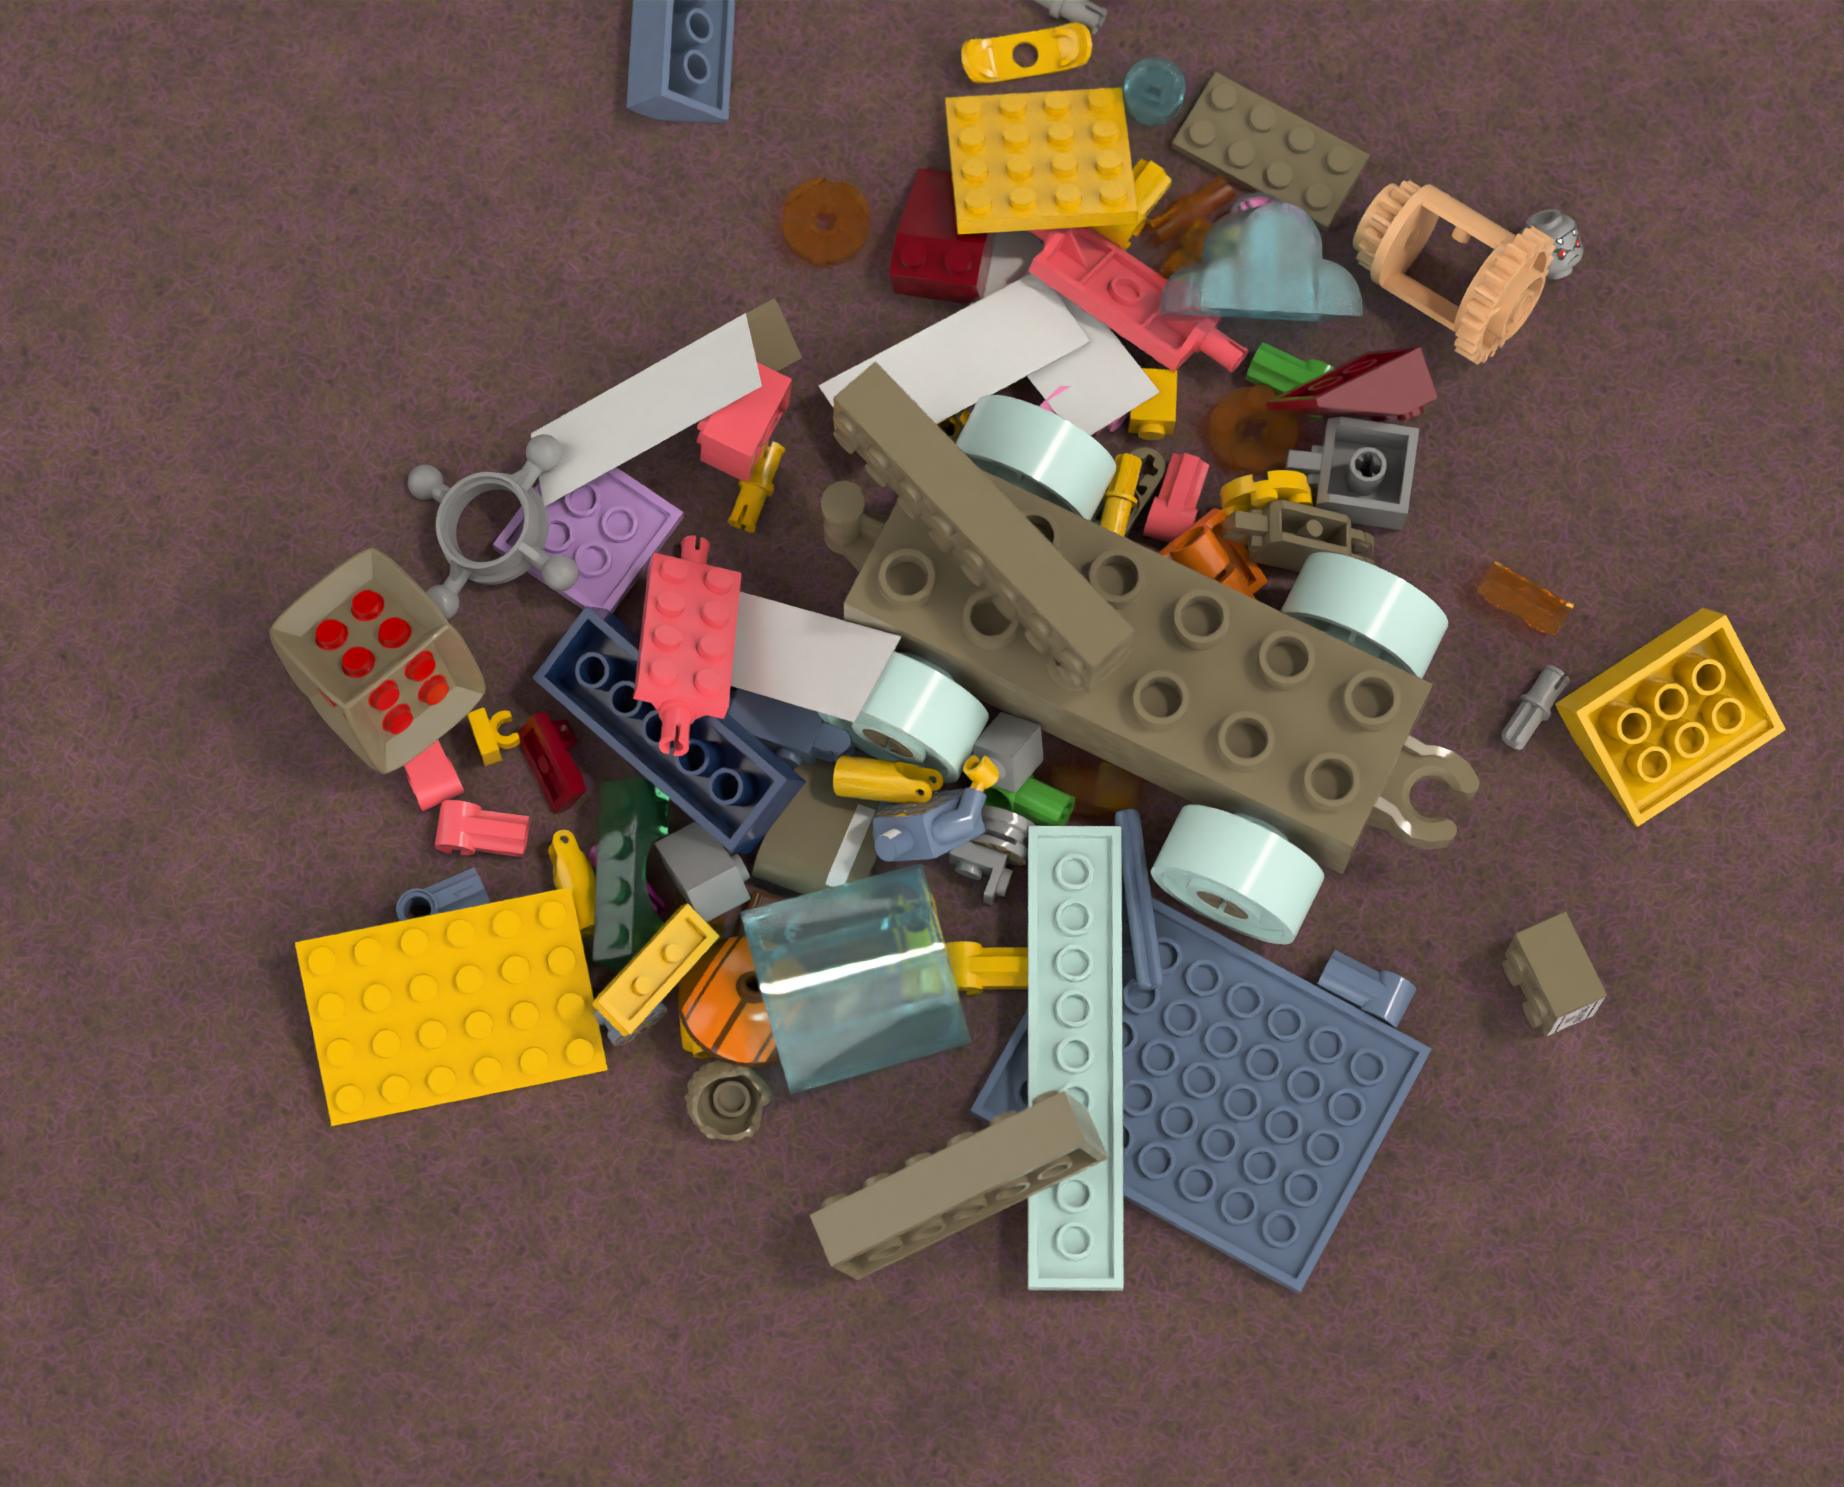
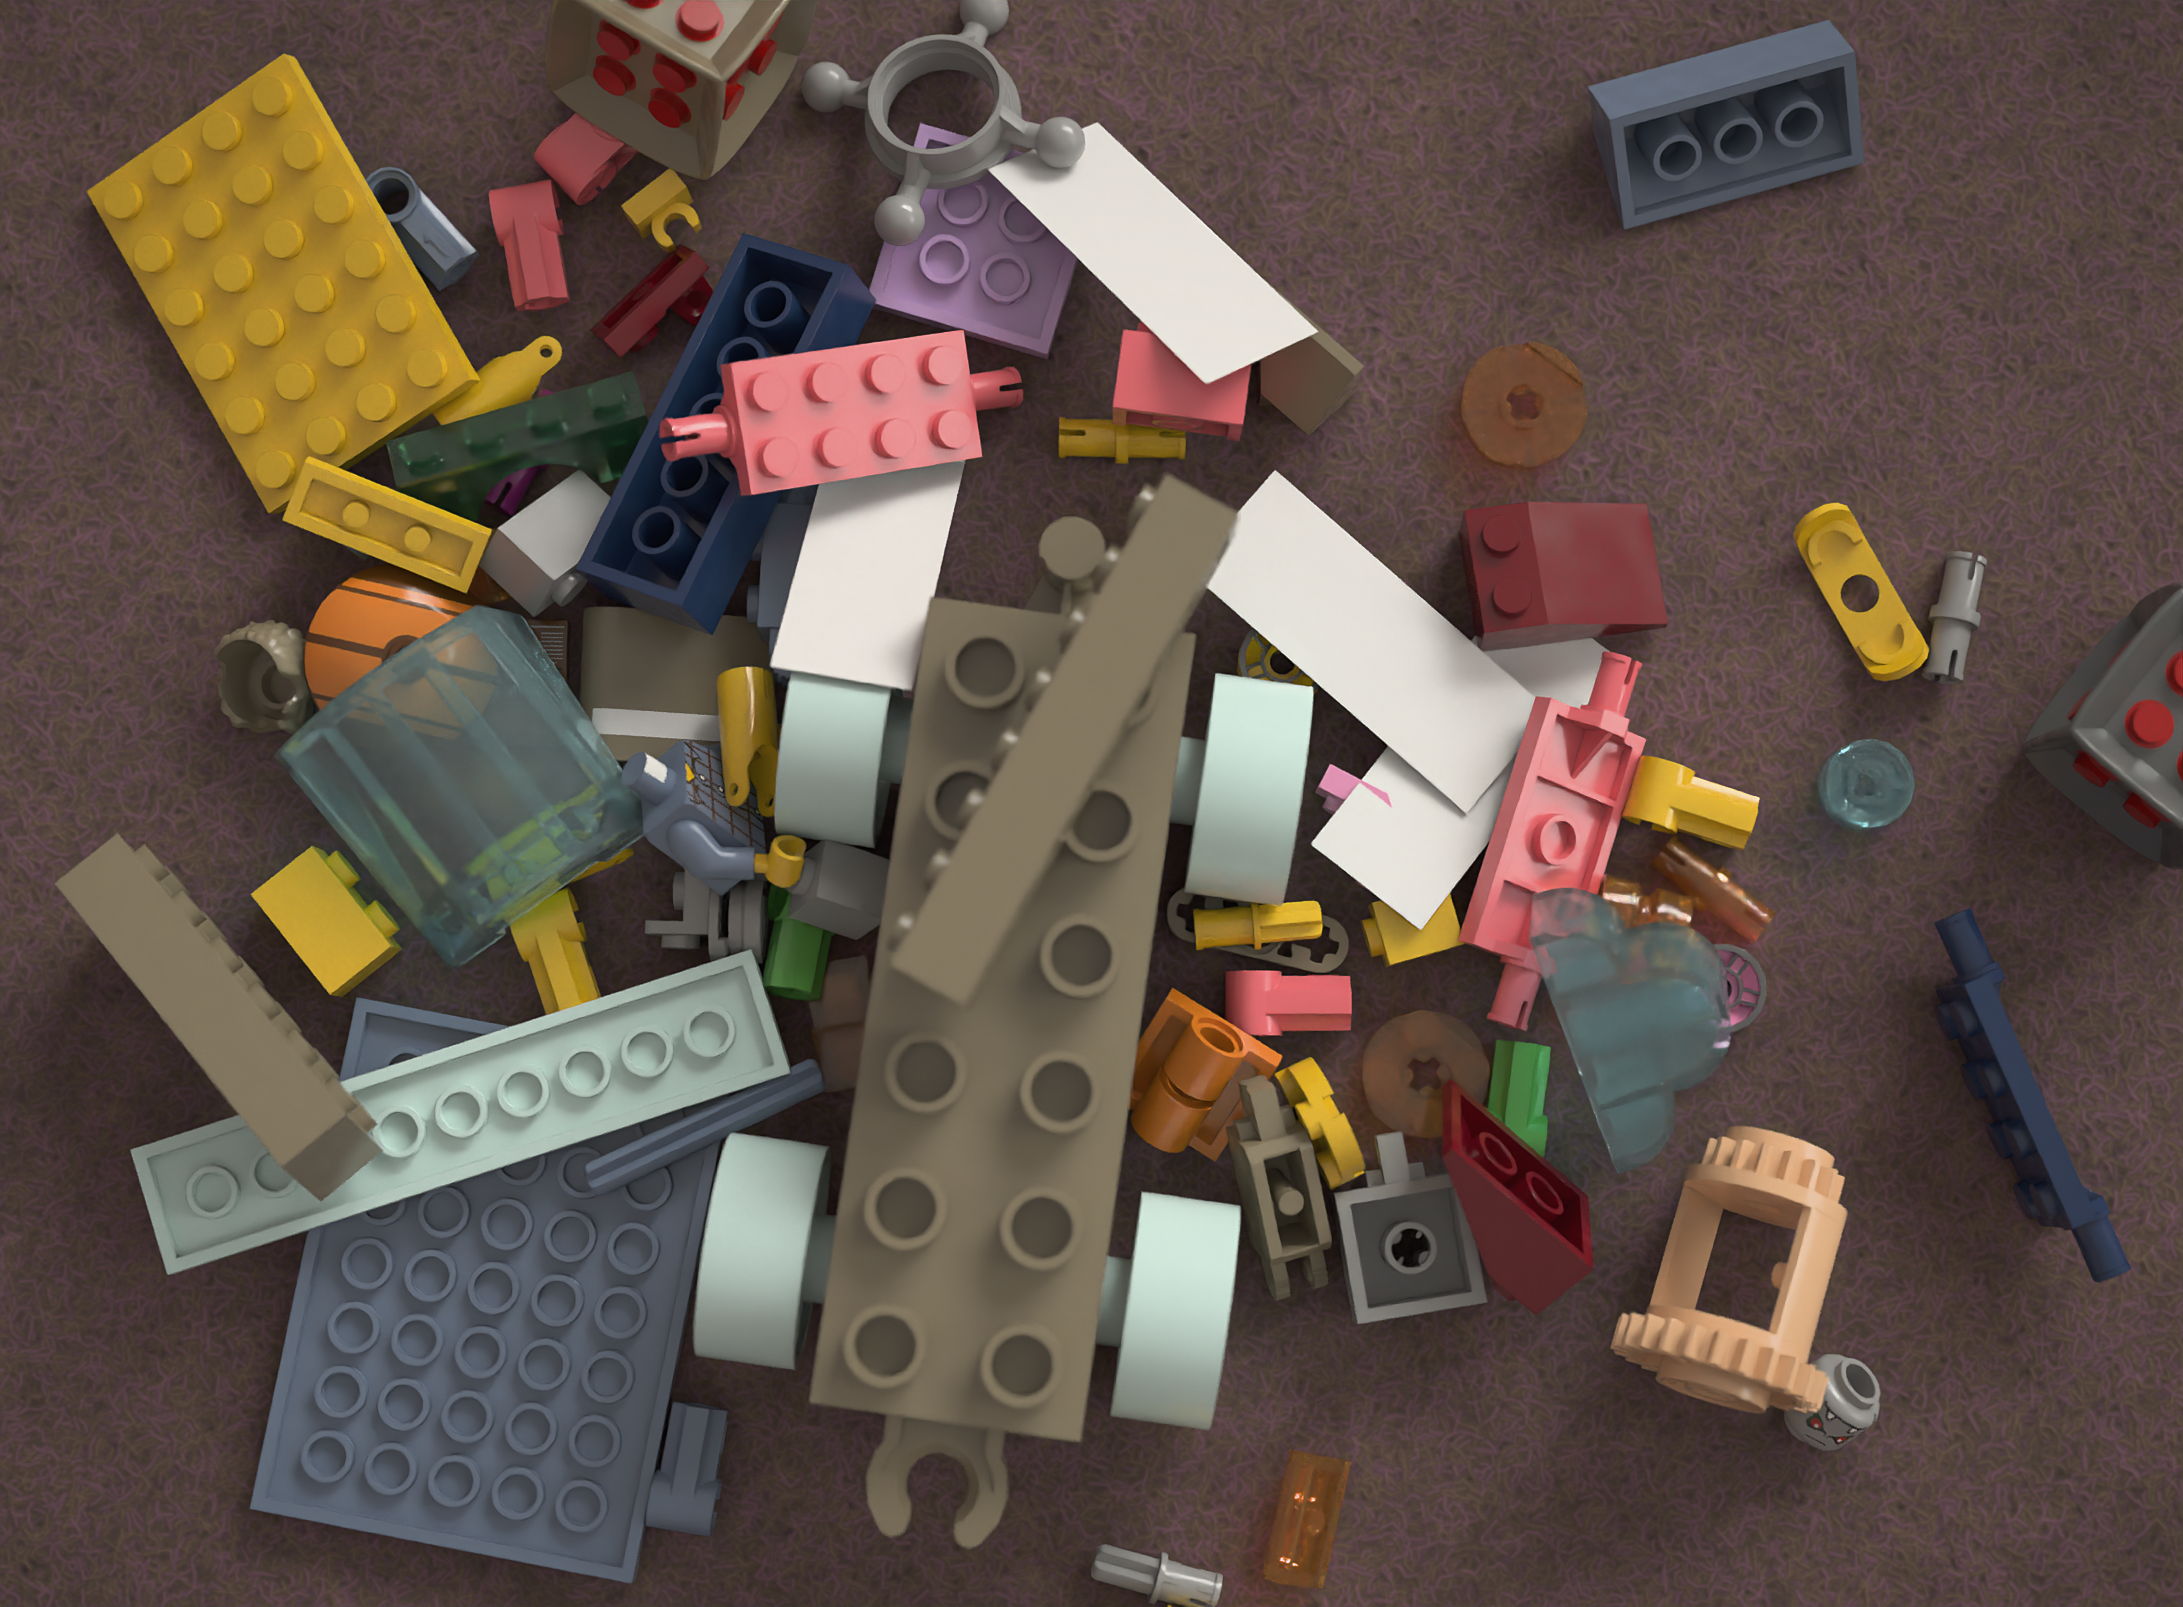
camera: 75 degrees right, 10 degrees up
yellow plate [945,88,1138,234] -> none
dark tan plate [1171,72,1370,232] -> none
none -> yellow brick [251,846,402,997]
none -> dark blue plate [1934,908,2131,1282]

